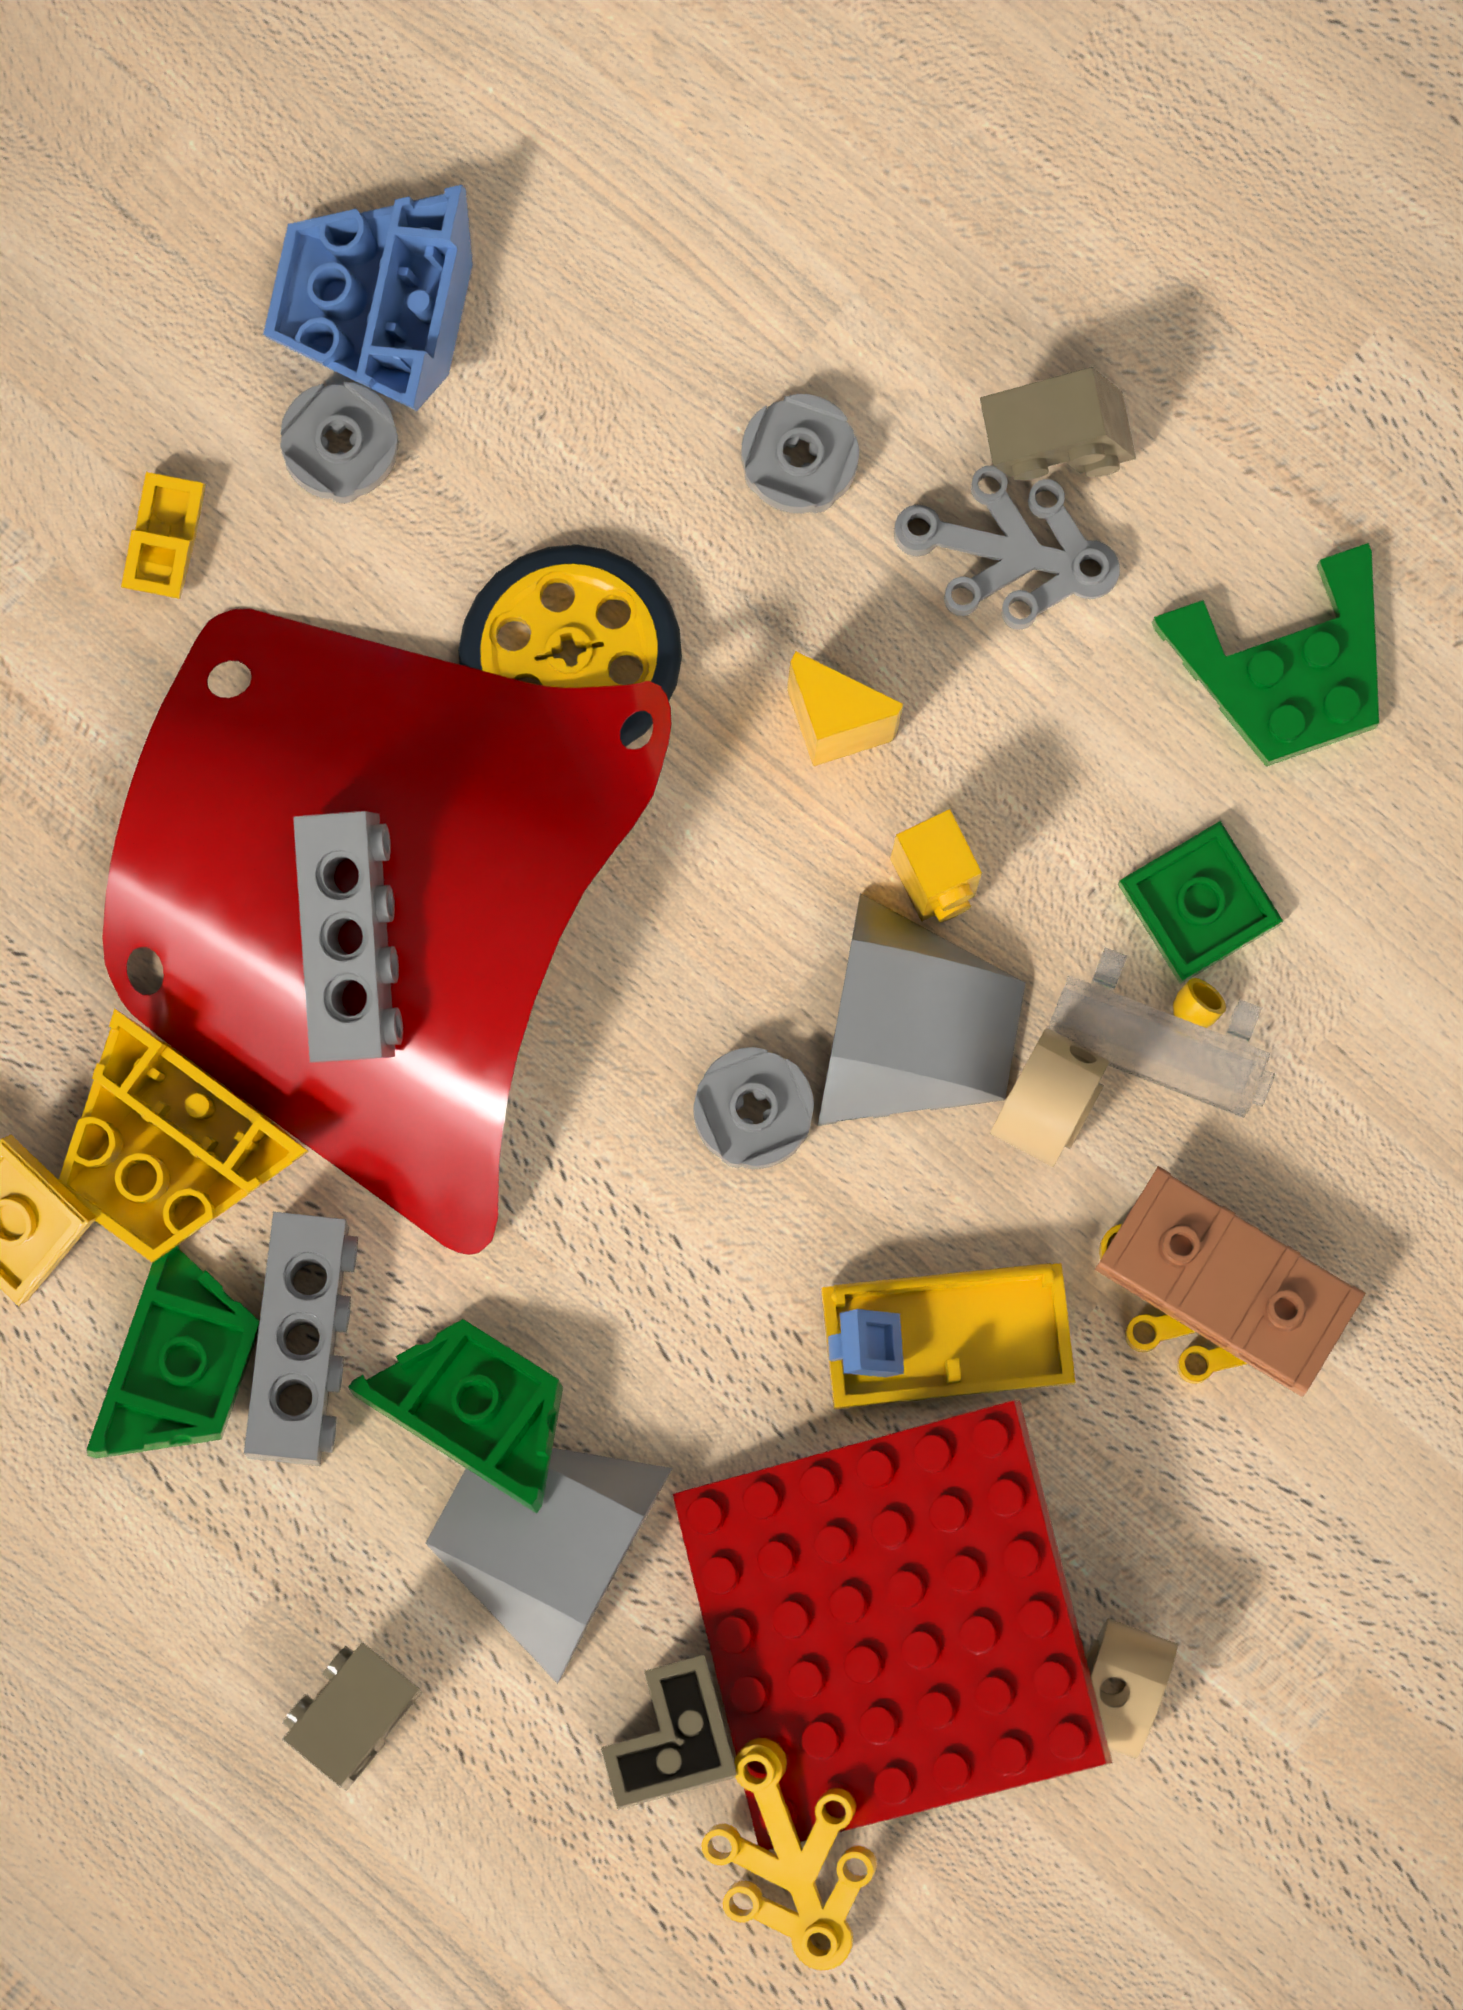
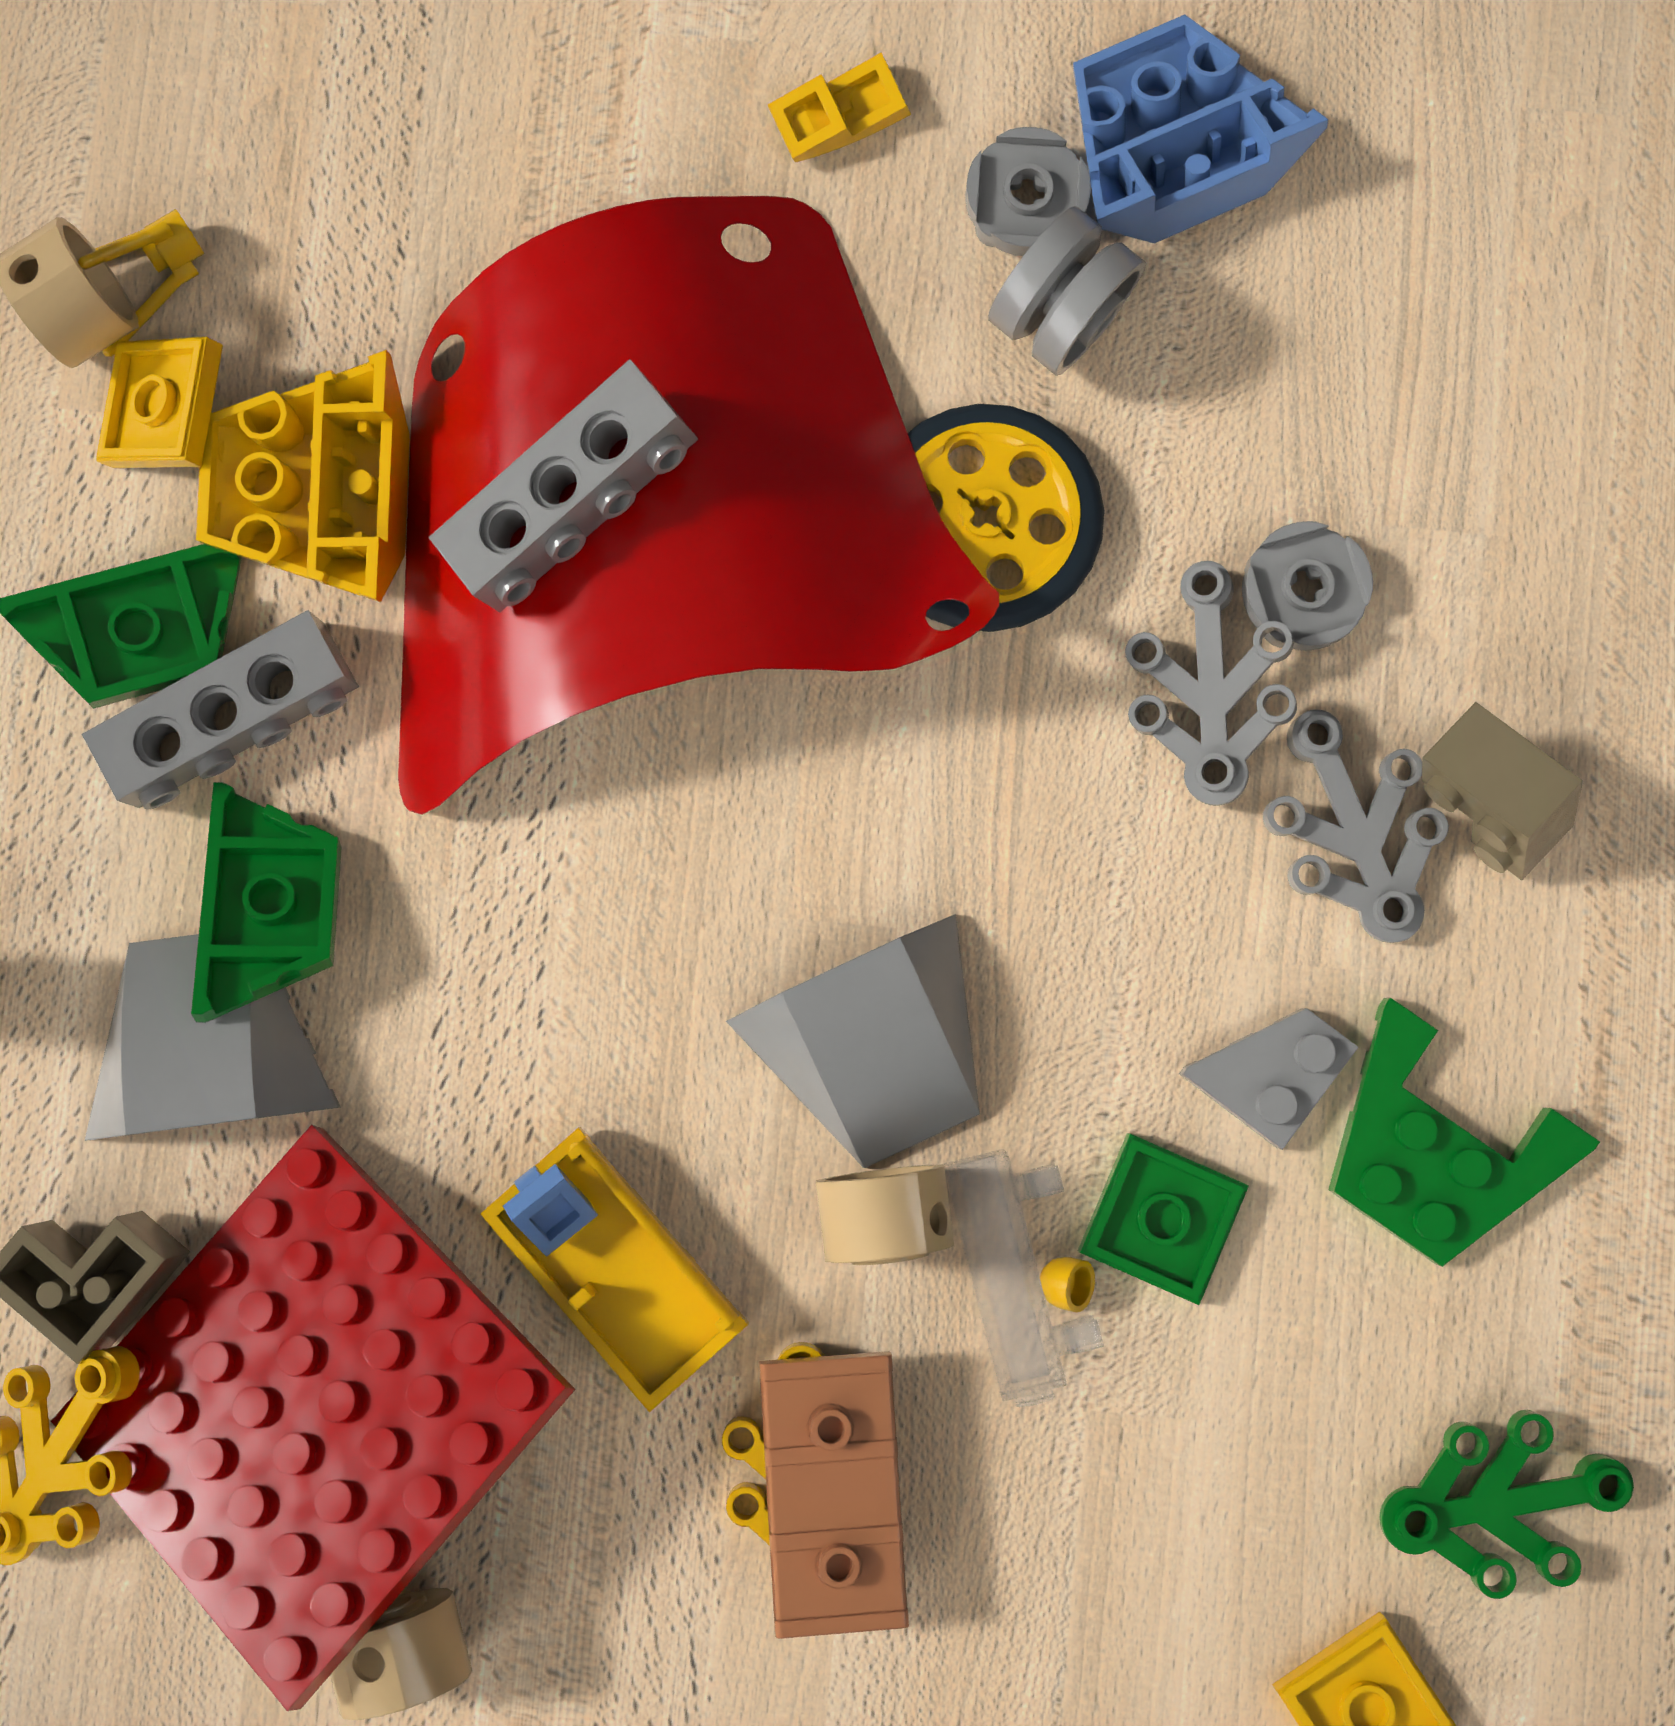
camera: 65 degrees right, 5 degrees up
light grey plate [693,1047,814,1170] -> none
yellow slope [787,651,903,767] -> none
yellow brick [890,809,982,922] -> none
none -> light grey wheel [988,206,1146,376]
none -> light grey plant [1125,561,1297,806]
none -> light grey wing [1179,1008,1358,1150]

